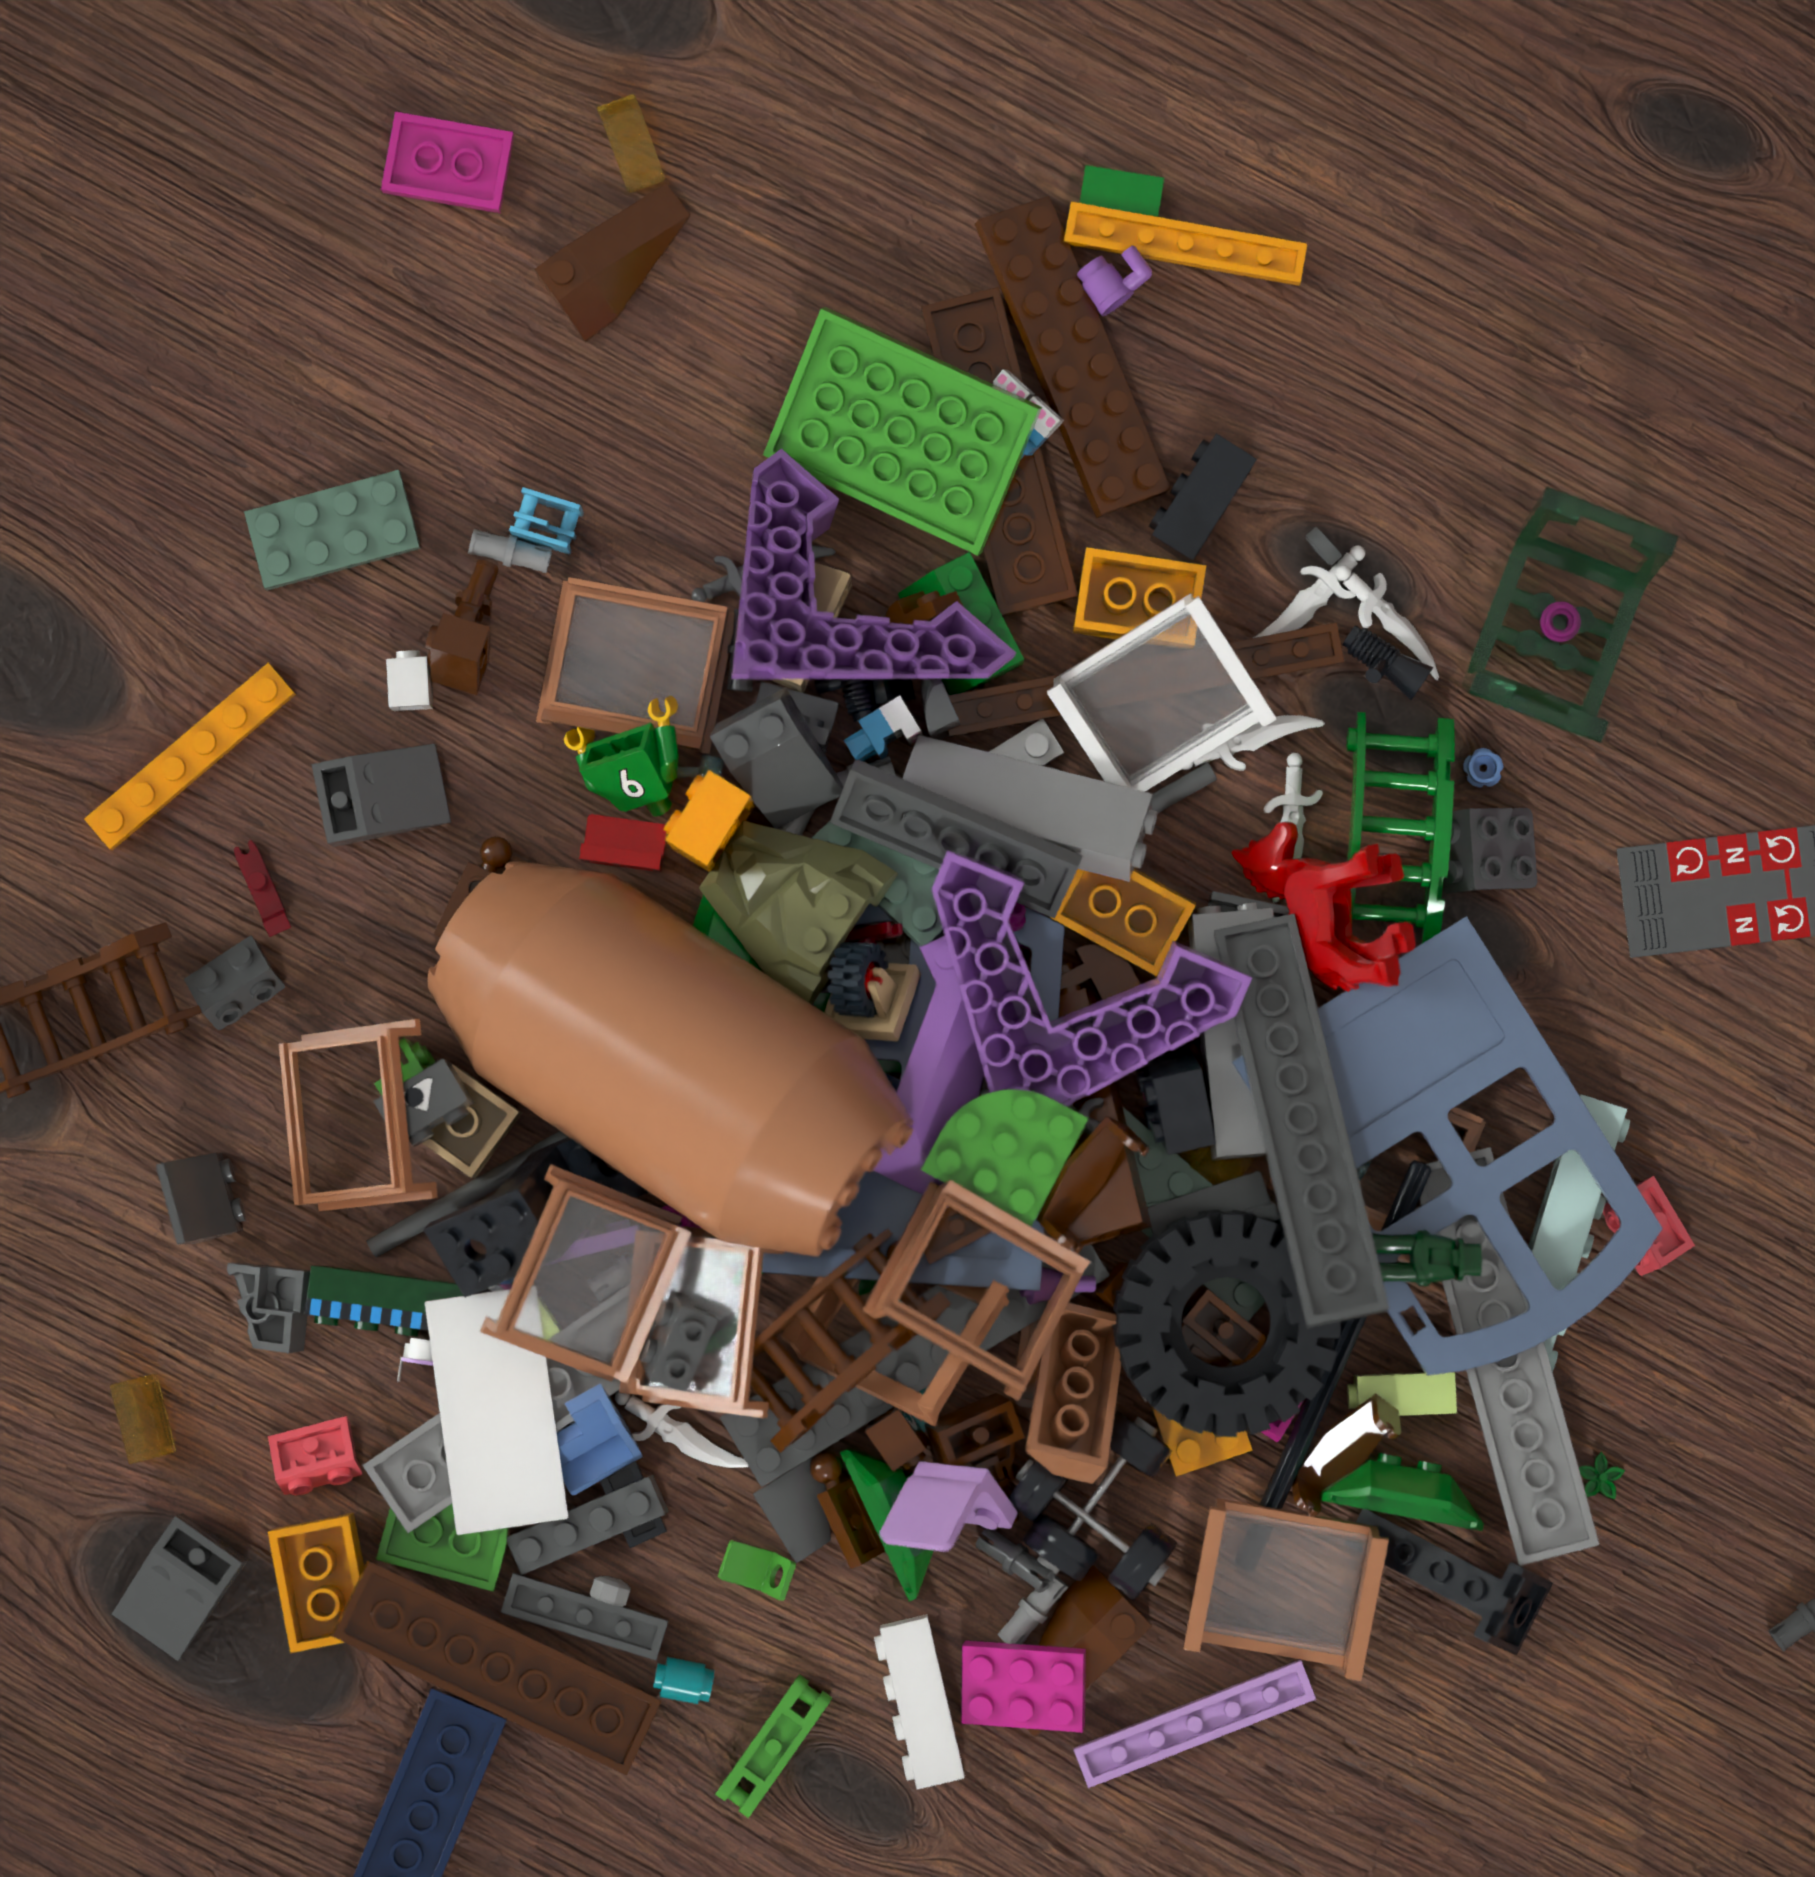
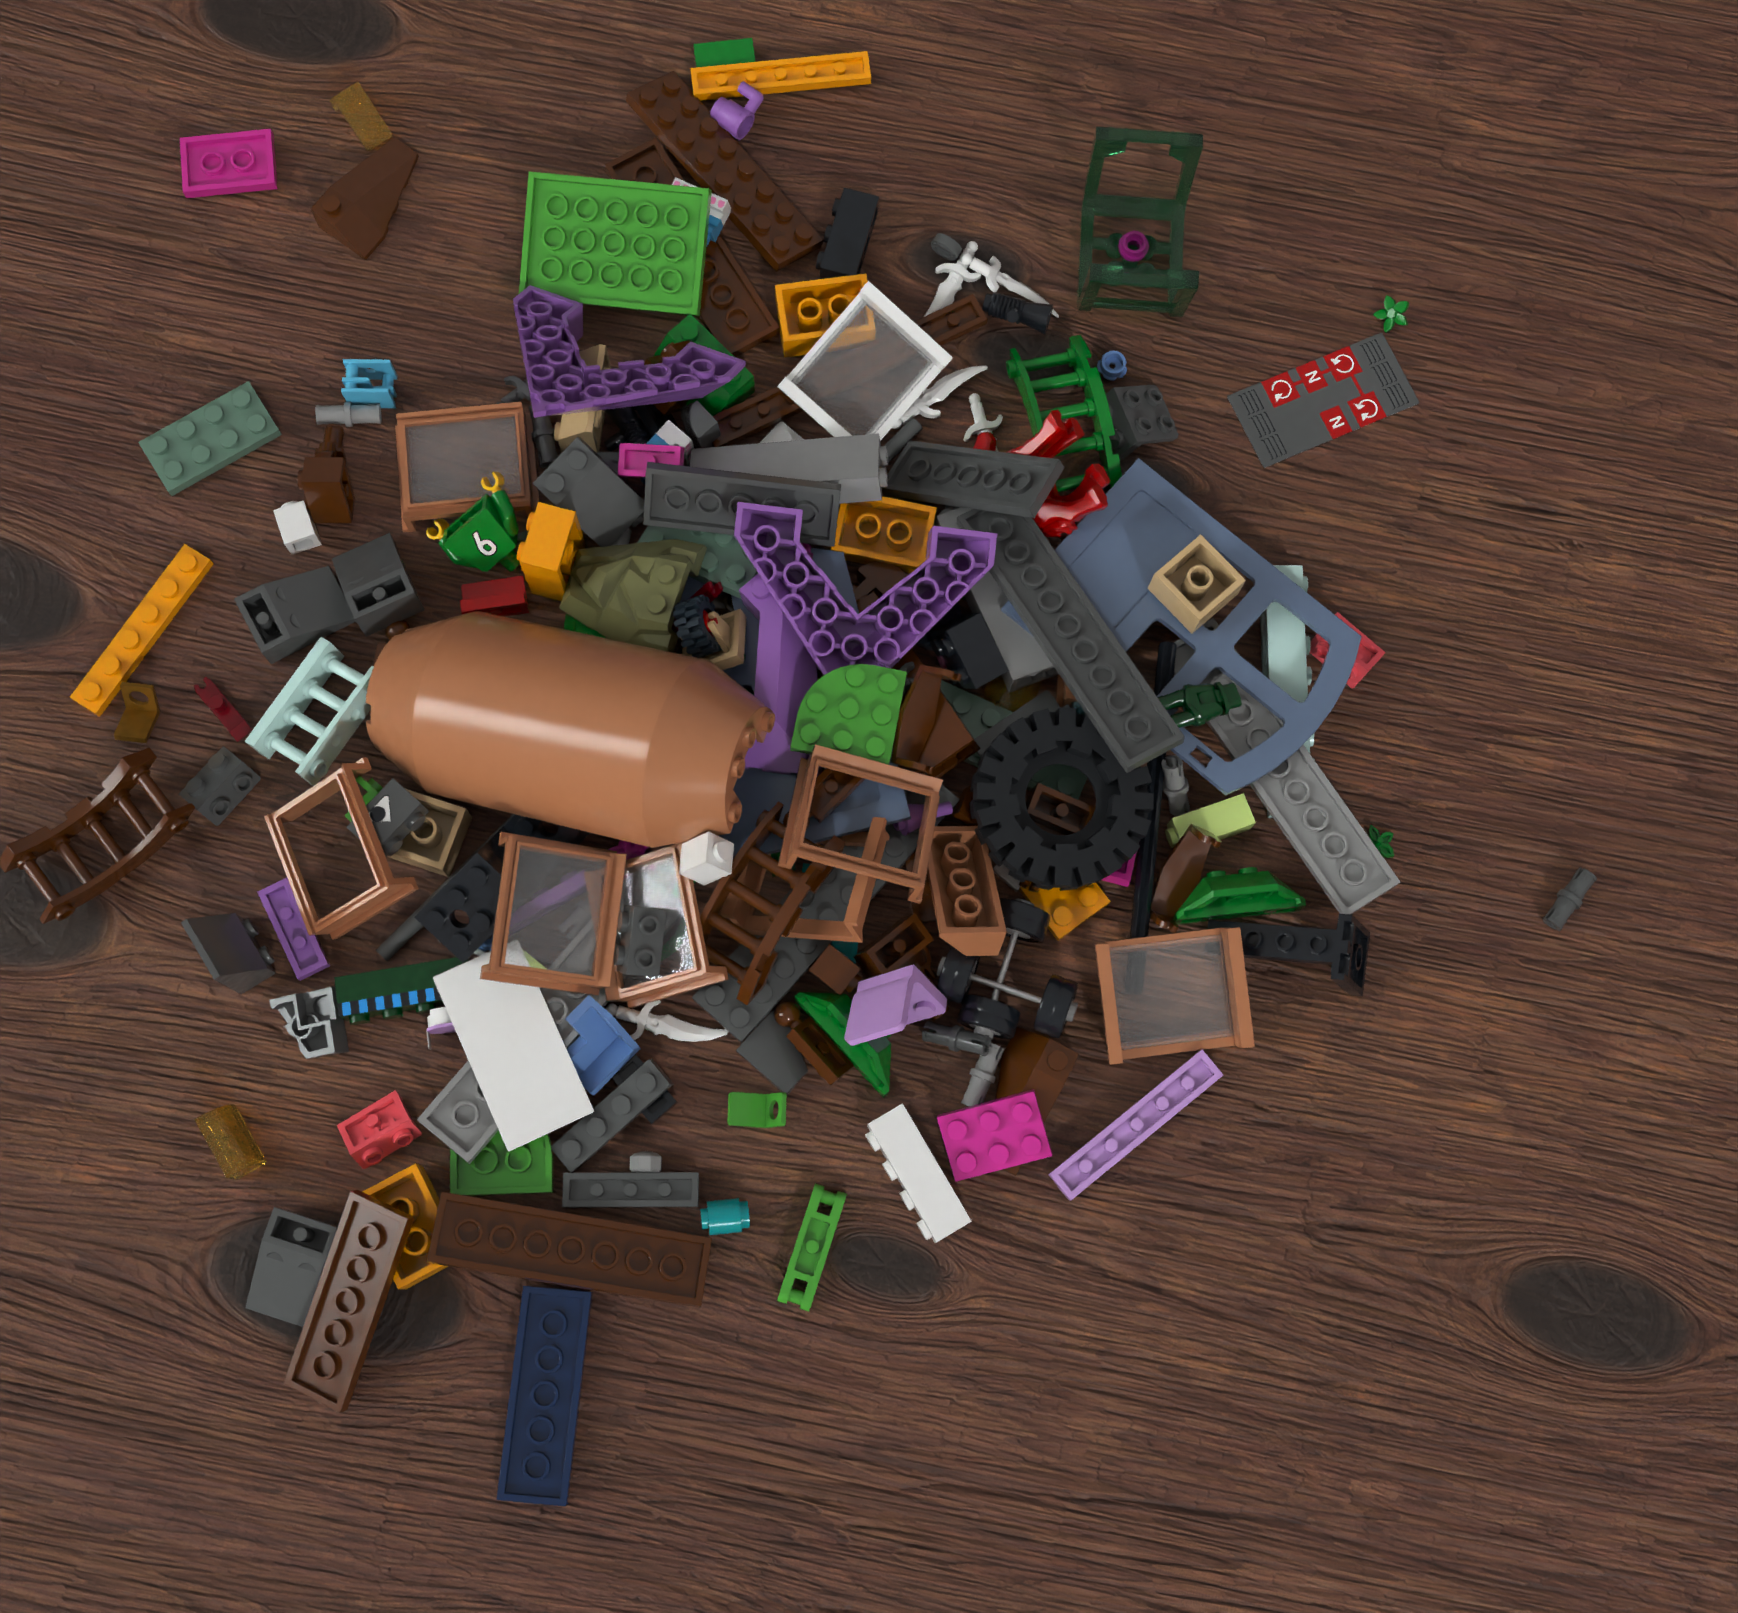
camera: 25 degrees left, 10 degrees down
none -> pearl gold bracket [114,682,160,743]
none -> light aqua fence [245,637,374,786]
none -> medium lavender plate [257,877,330,981]
none -> reddish brown plate [283,1190,415,1413]
none -> dark grey slope [332,533,425,637]
none -> dark pink plate [618,443,685,478]
none -> white brick [679,831,734,886]
none -> dark grey plate [882,441,1064,518]
none -> tan brick [1148,534,1246,634]
none -> light grey pin [1161,755,1190,816]

